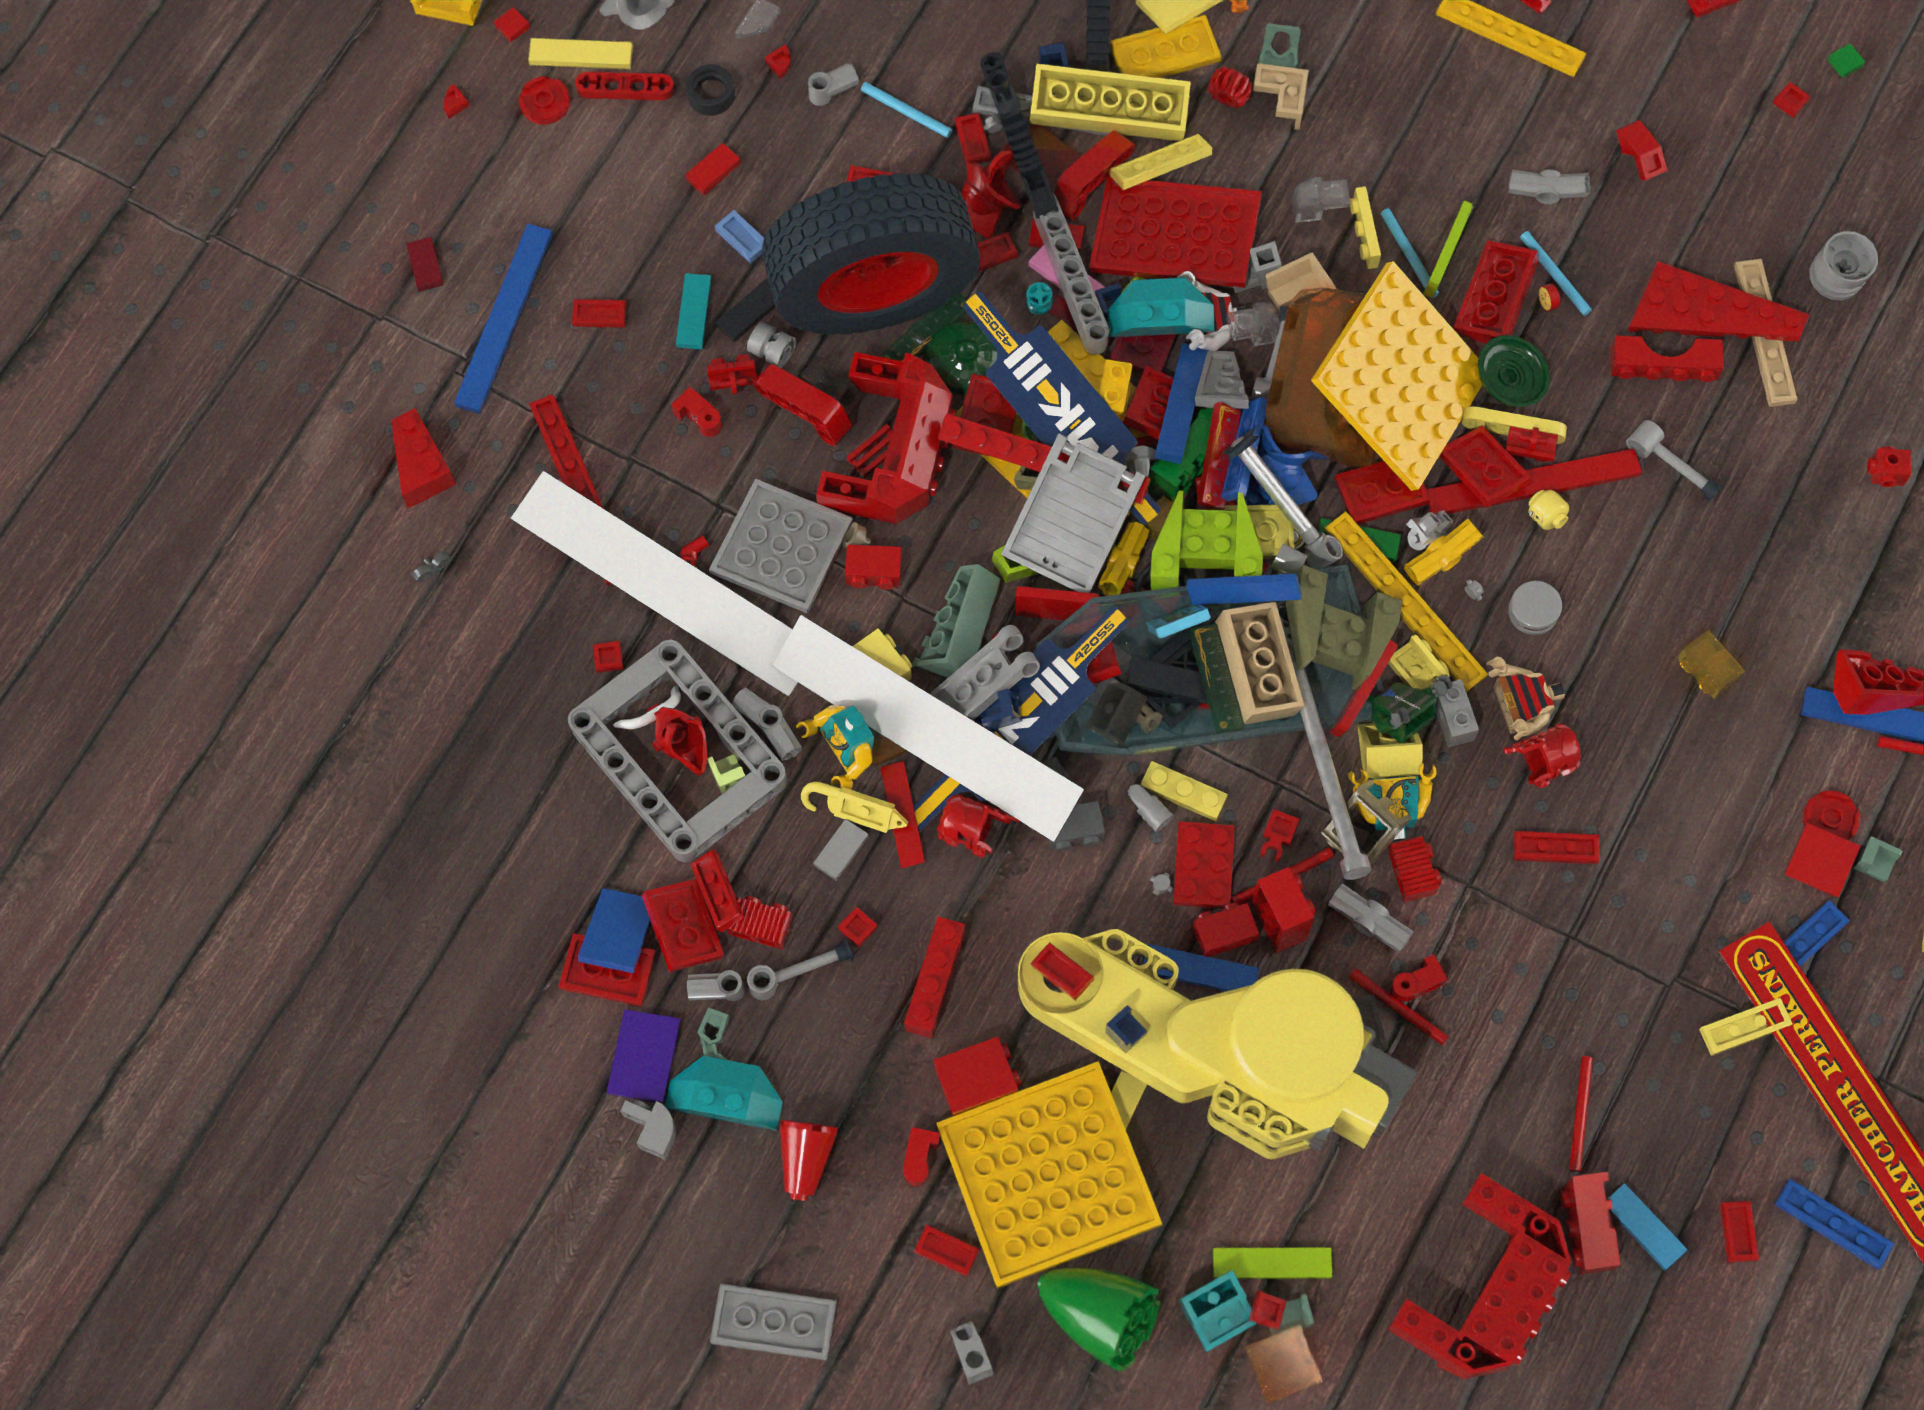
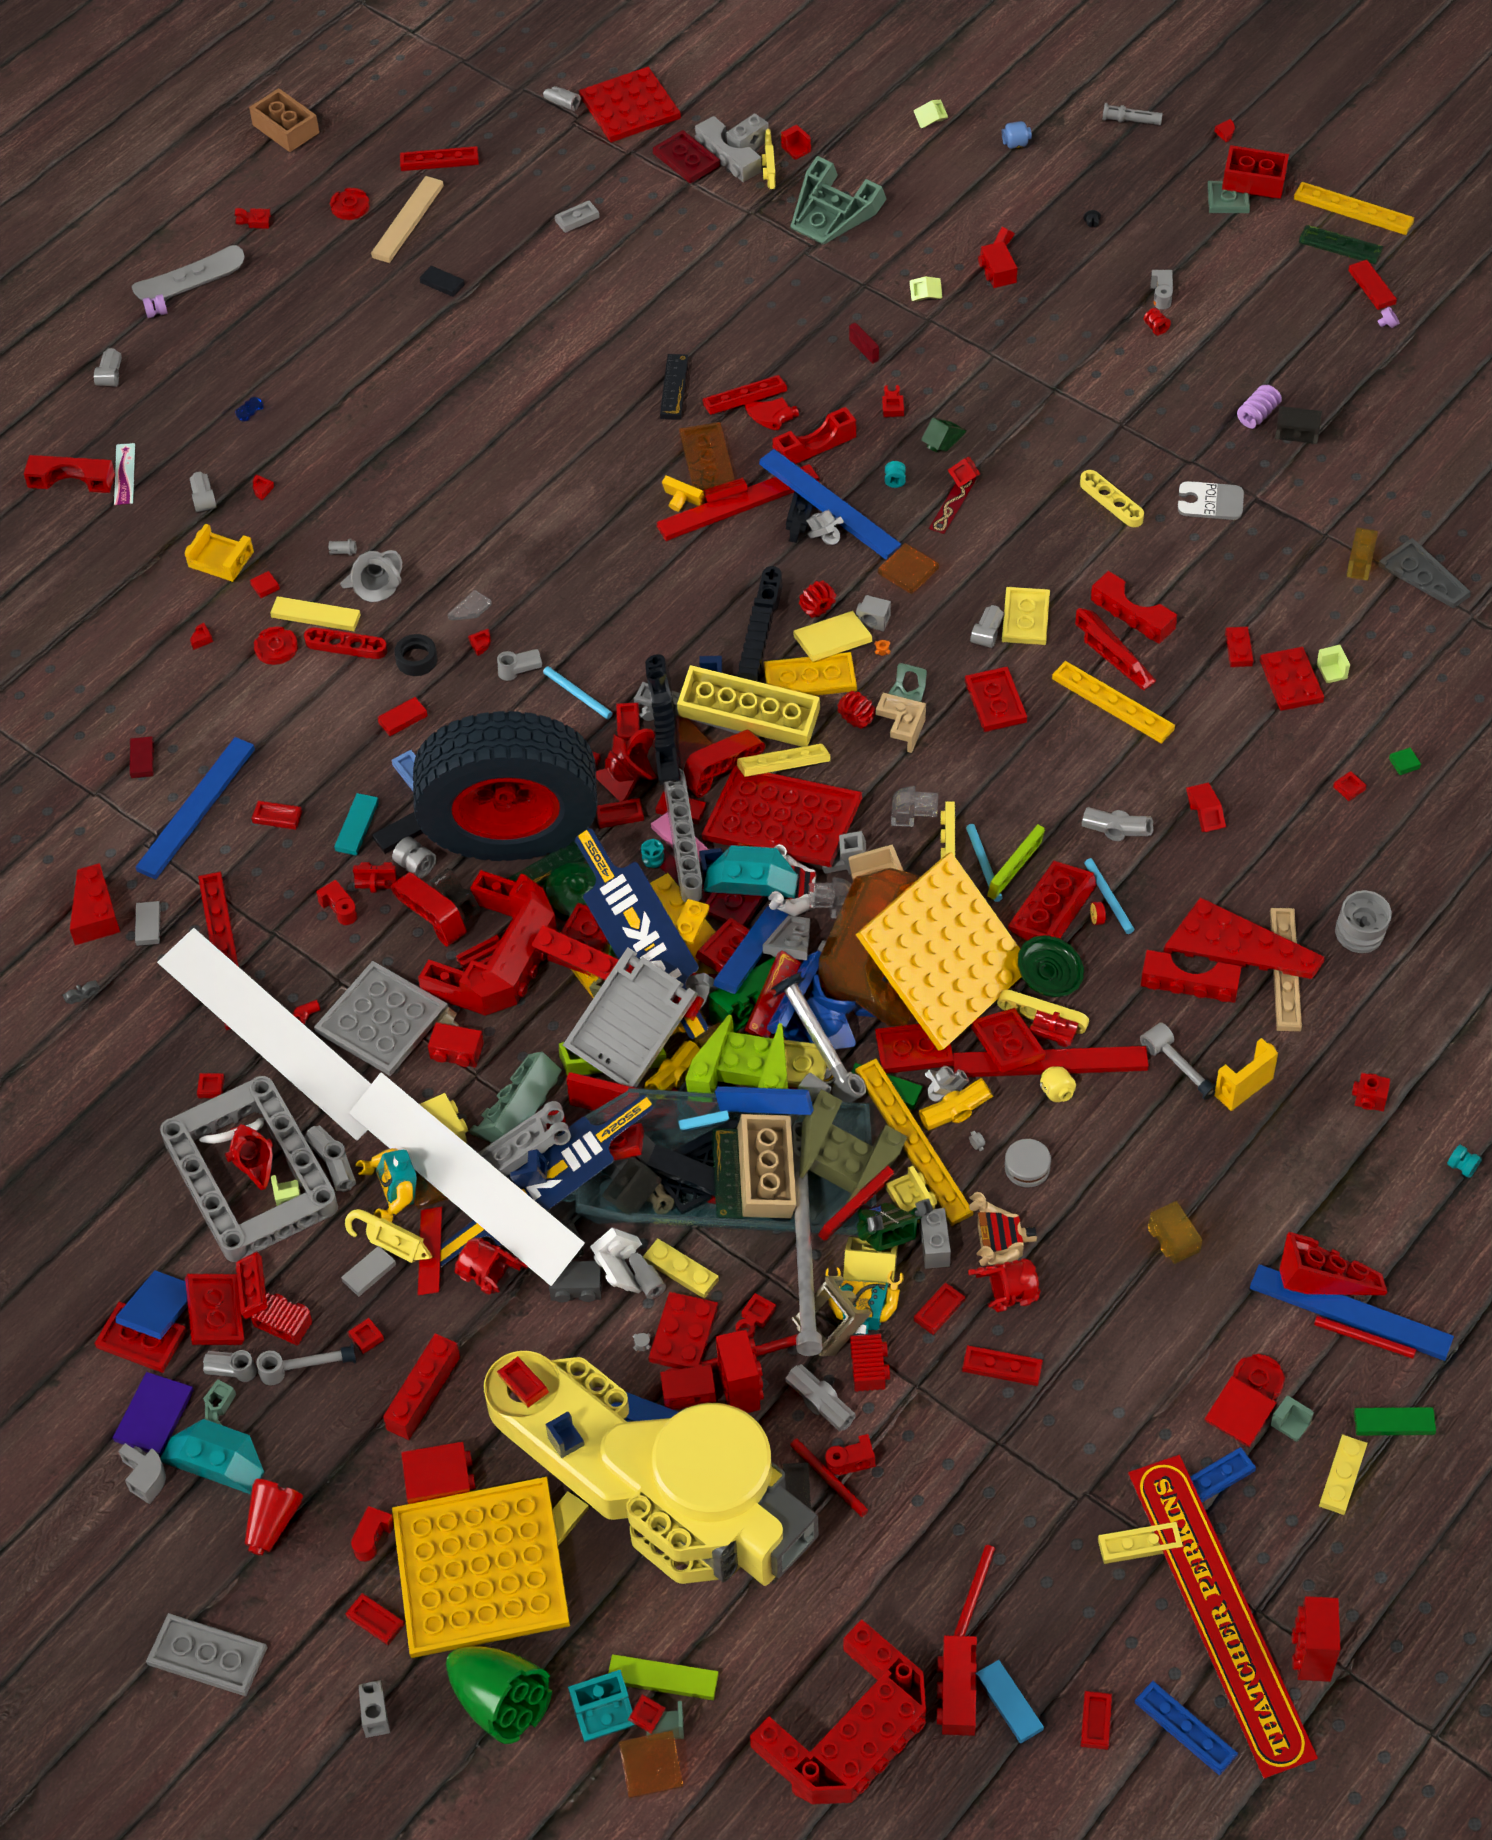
camera: 10 degrees right, 15 degrees down
none -> light grey tile [135,901,161,946]
none -> white bracket [590,1228,642,1294]
none -> red tile [914,1282,965,1335]
none -> red plate [965,667,1027,732]
none -> yellow panel [1214,1038,1278,1111]

